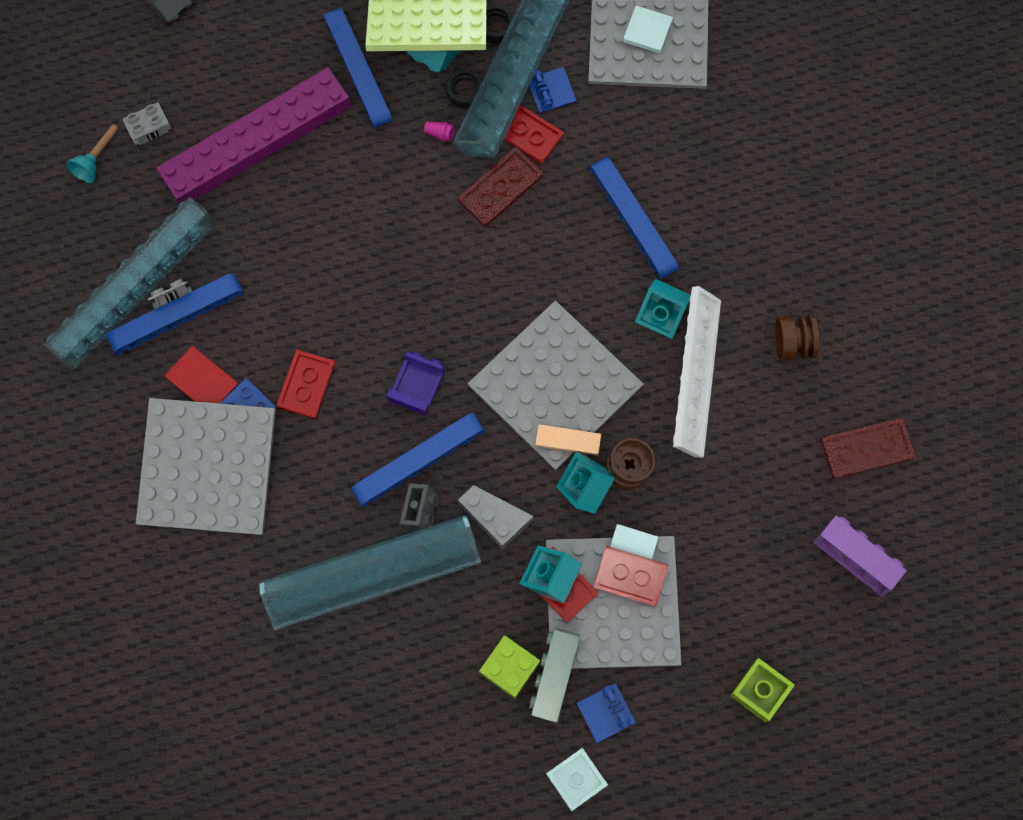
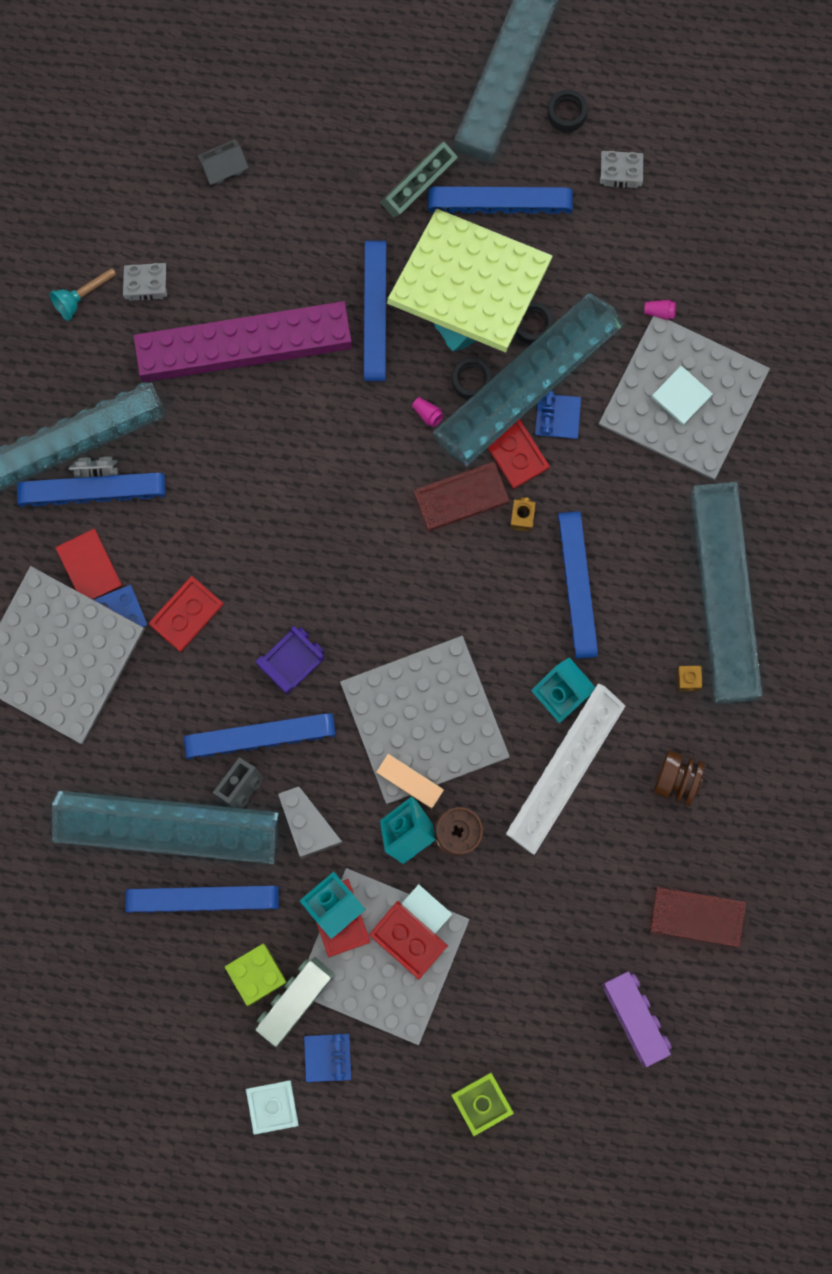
camera: 25 degrees right, 5 degrees up
none -> blue beam [125,886,279,913]
none -> pearl gold brick [510,498,536,532]
none -> pearl gold brick [677,666,702,692]
none -> clear light blue brick [691,482,762,704]

